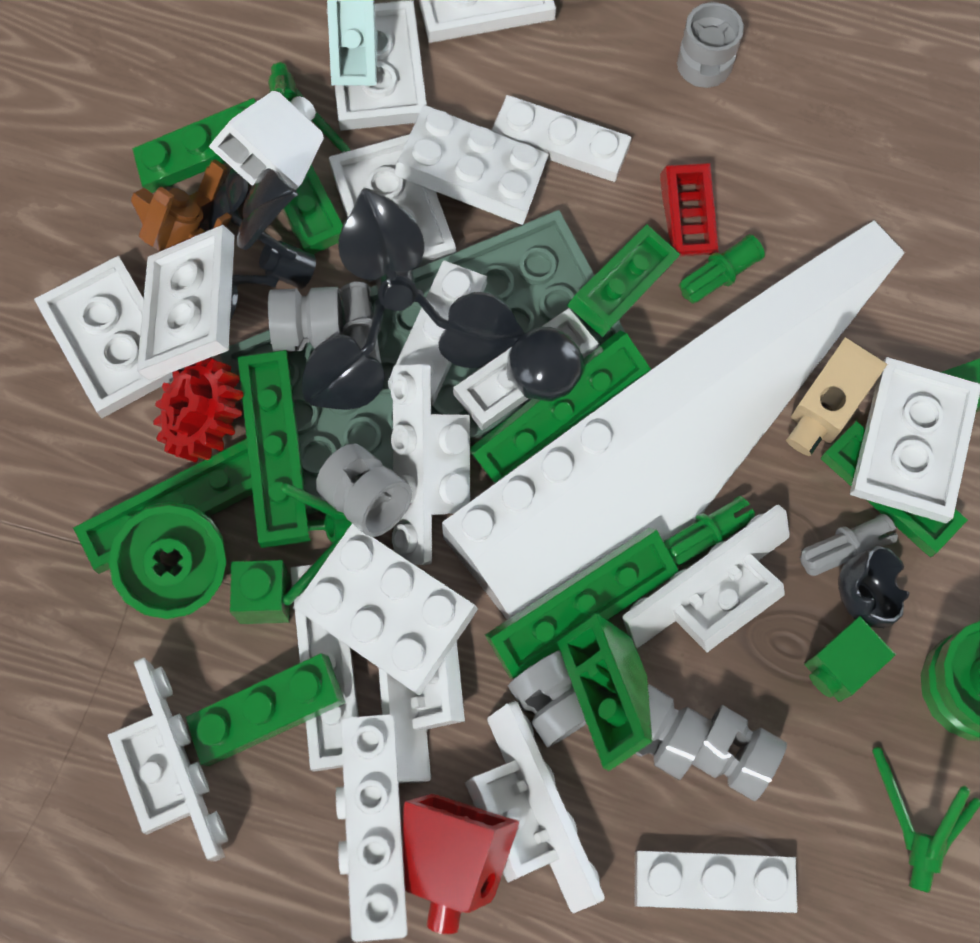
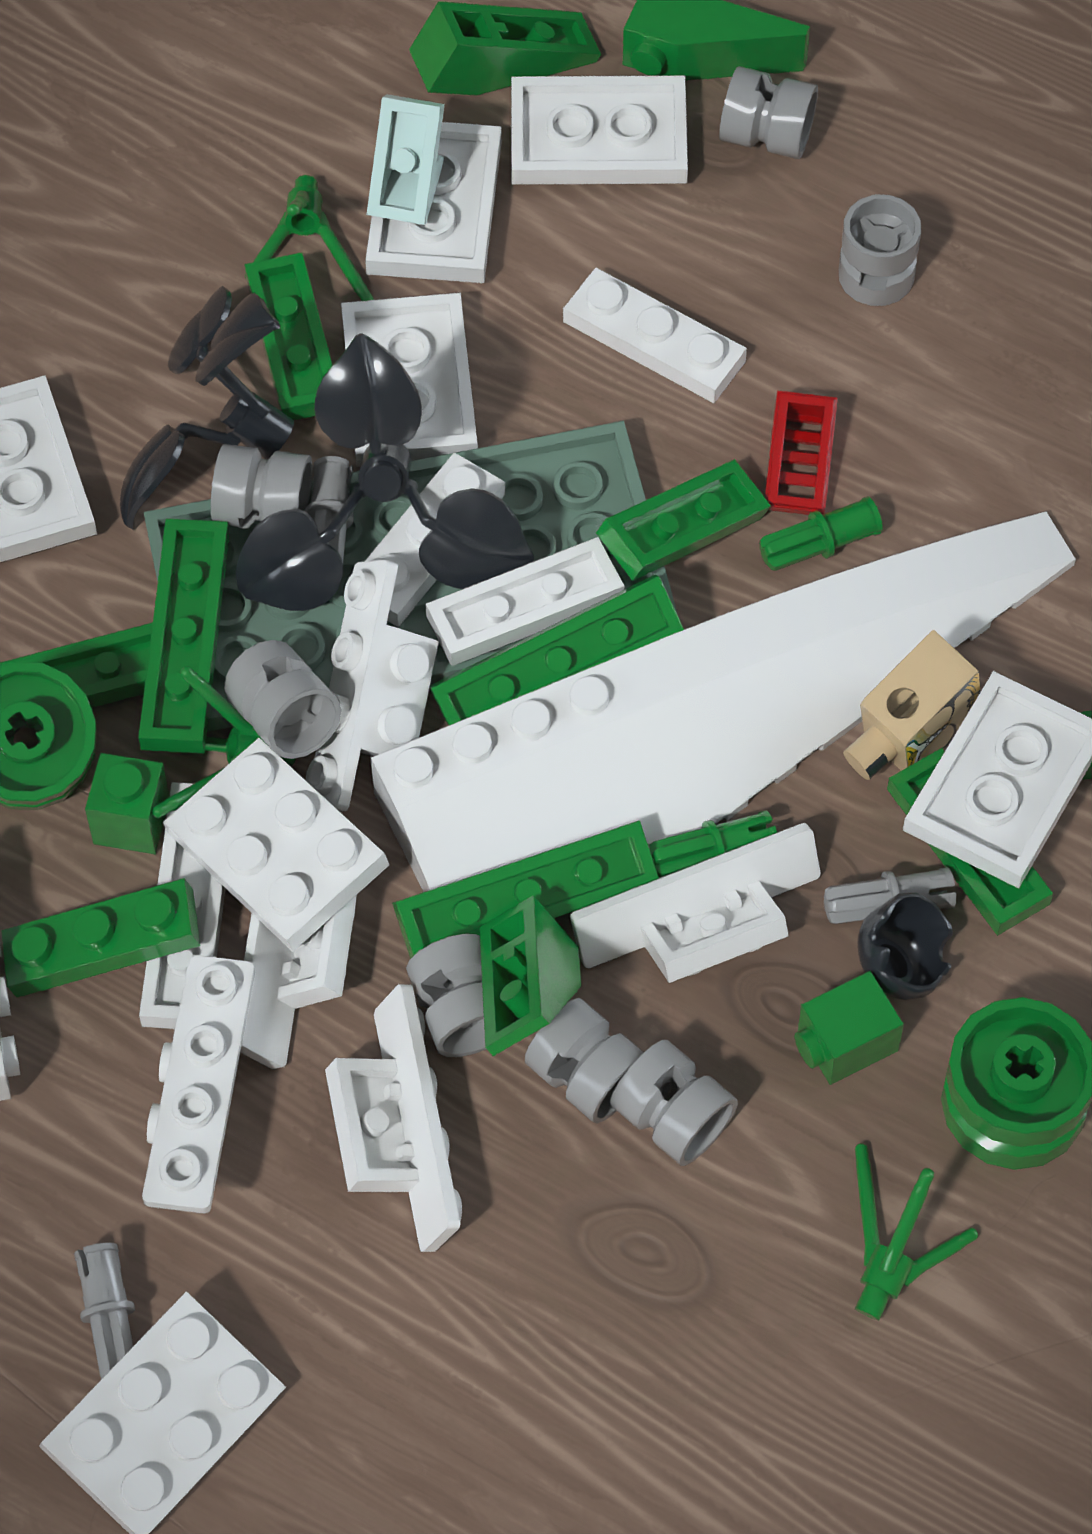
camera: 15 degrees right, 10 degrees down
dark orange piece [131,159,232,252] -> none
green plate [132,98,257,193] -> none
white plate [137,225,235,381] -> none
red gear [153,358,243,462] -> none
white torso [209,91,324,190] -> none
white plate [394,105,549,225] -> none
red torso [403,793,519,934] -> none
black hair [506,327,584,401] -> none
white plate [635,851,797,913] -> none

